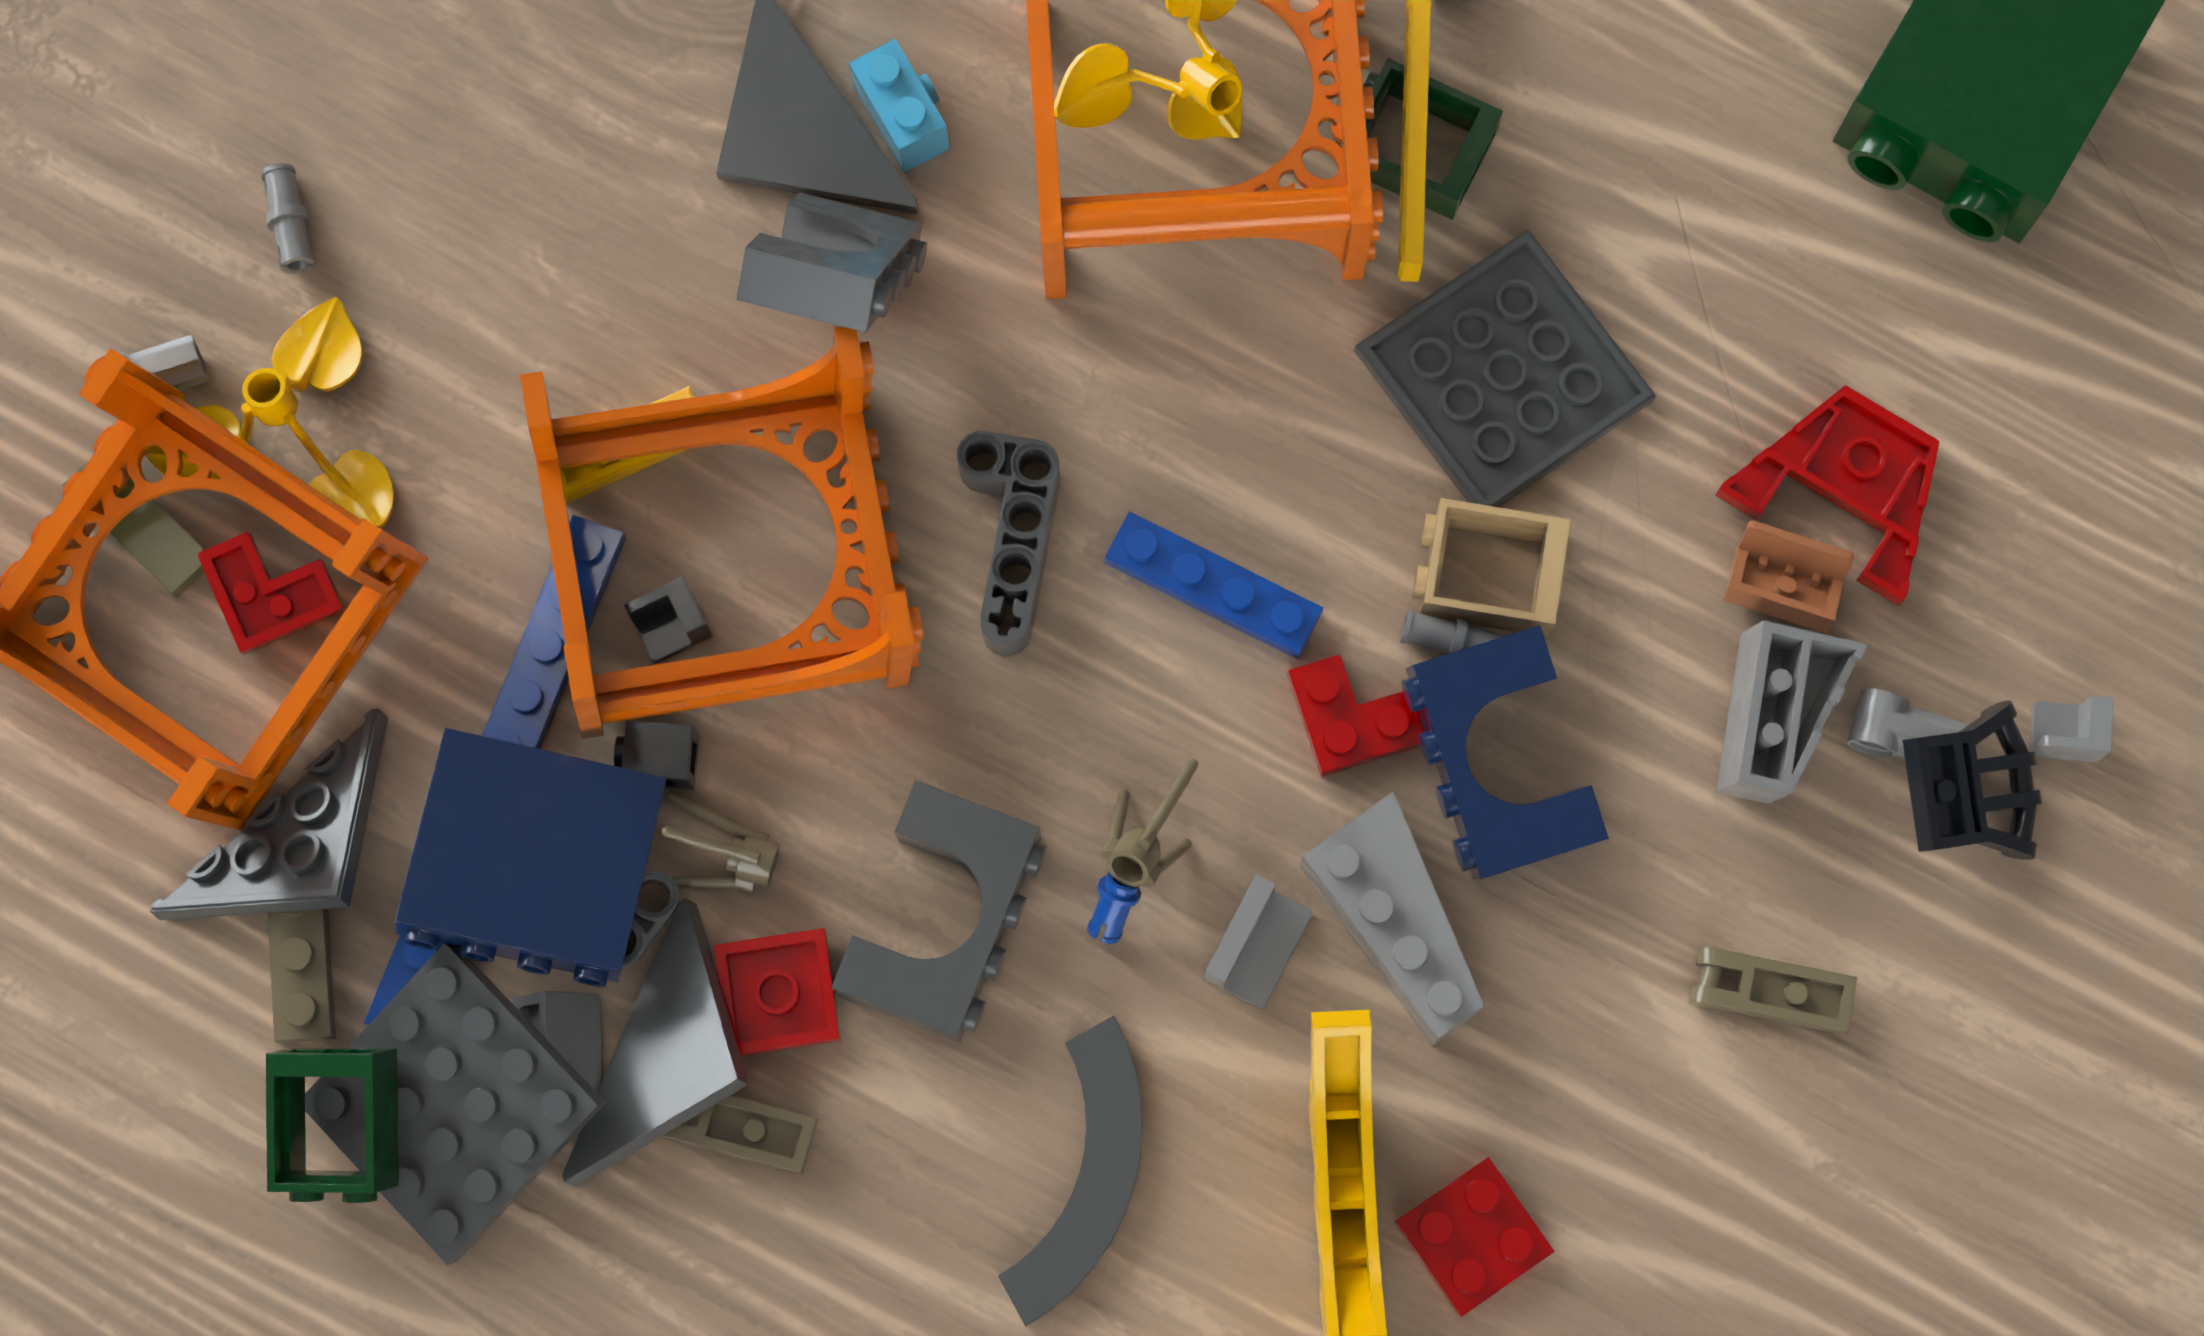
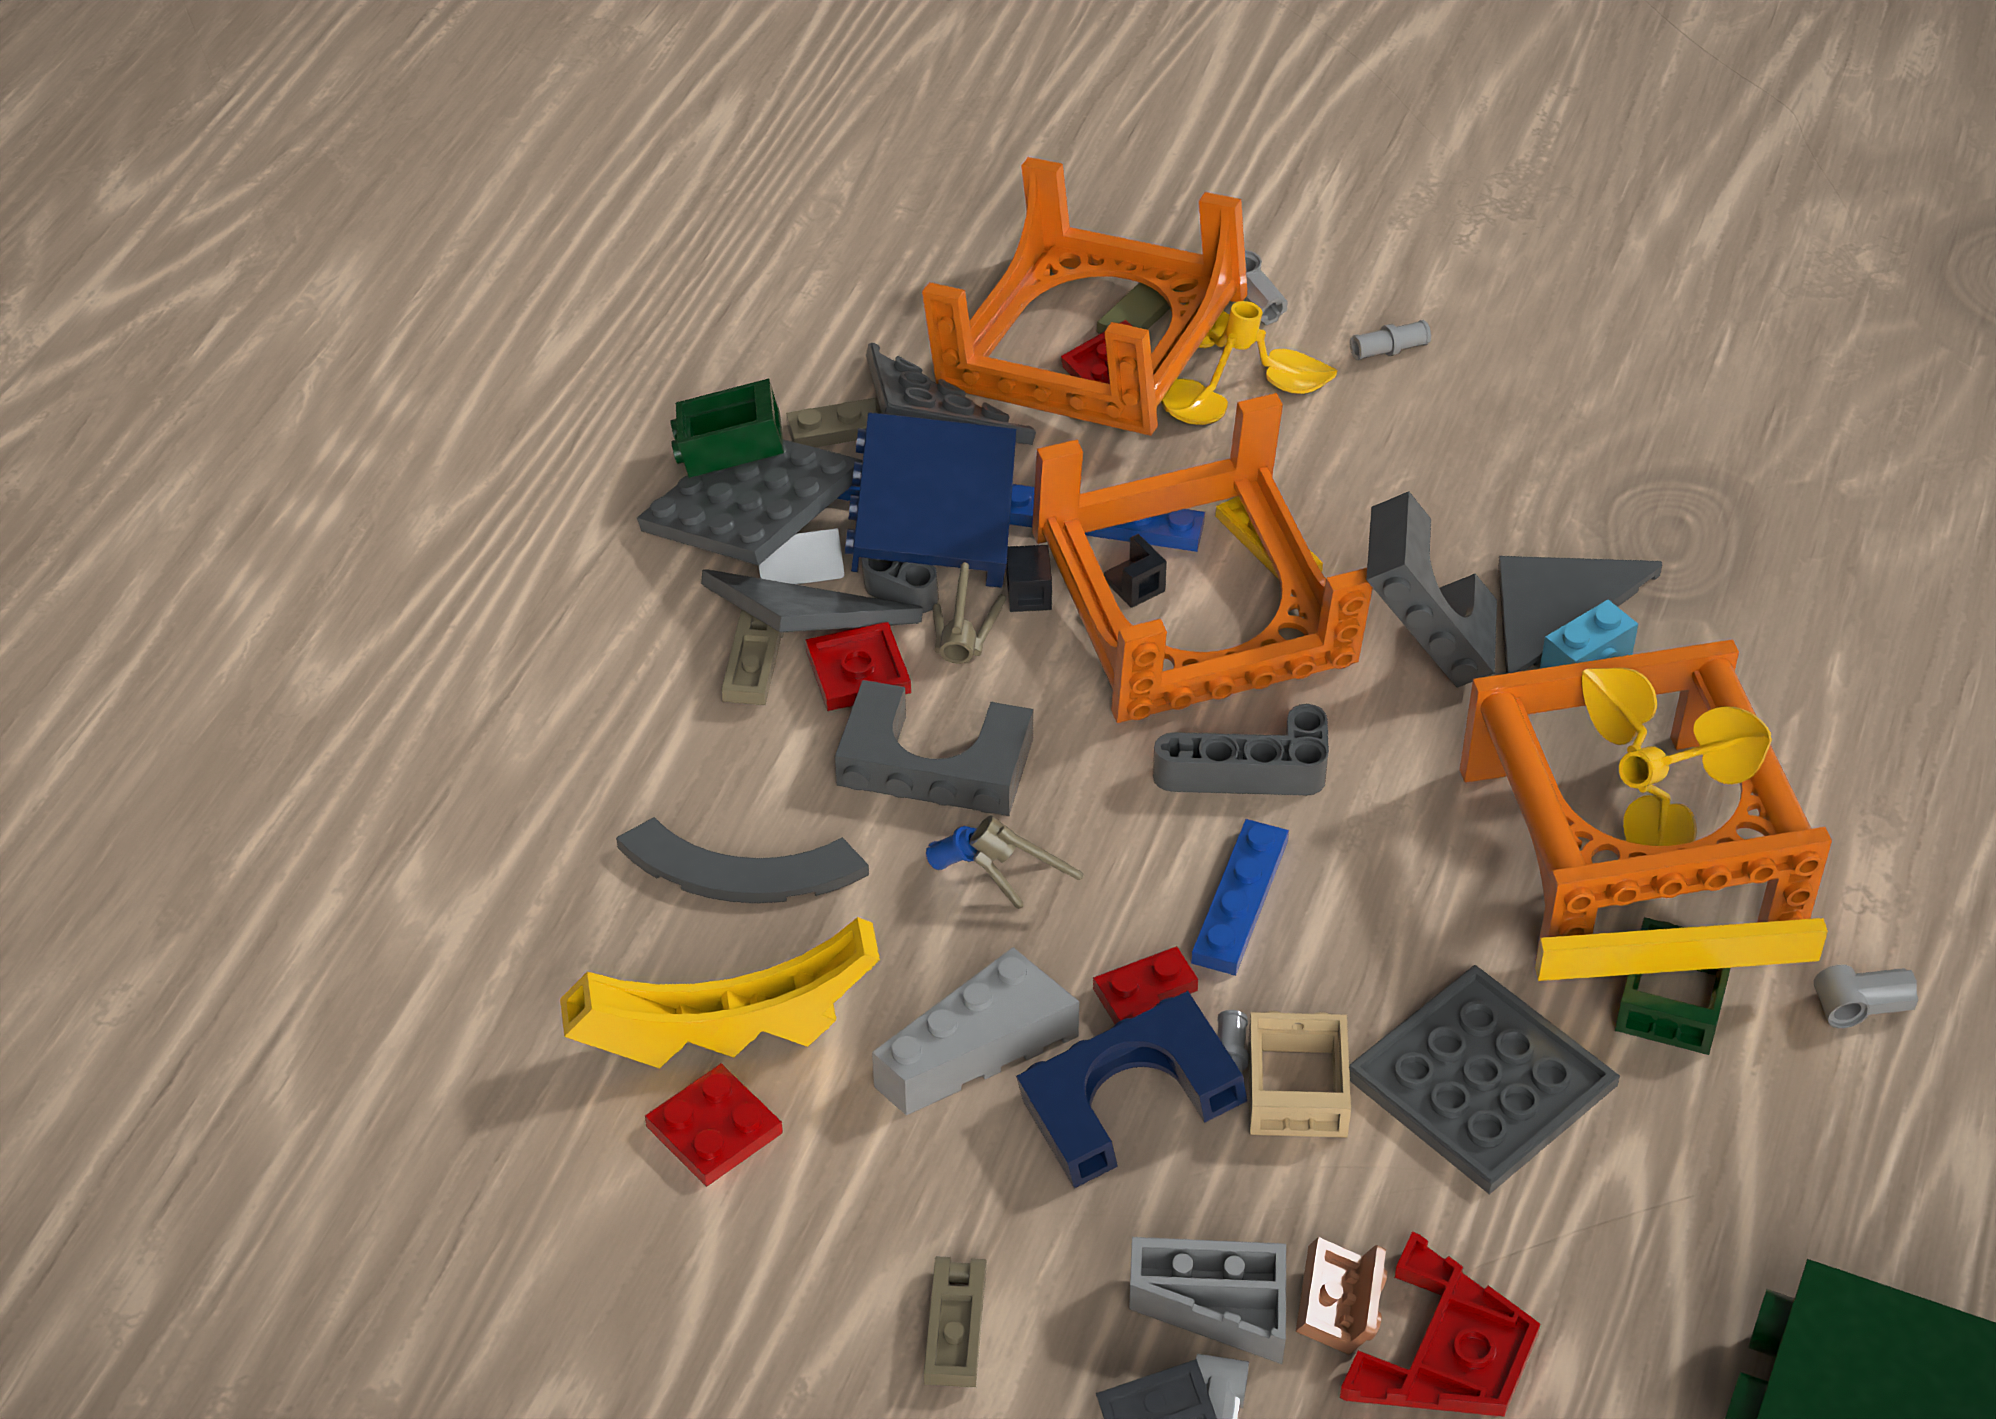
camera: 80 degrees right, 30 degrees down
light grey panel [1203,874,1312,1009] -> none

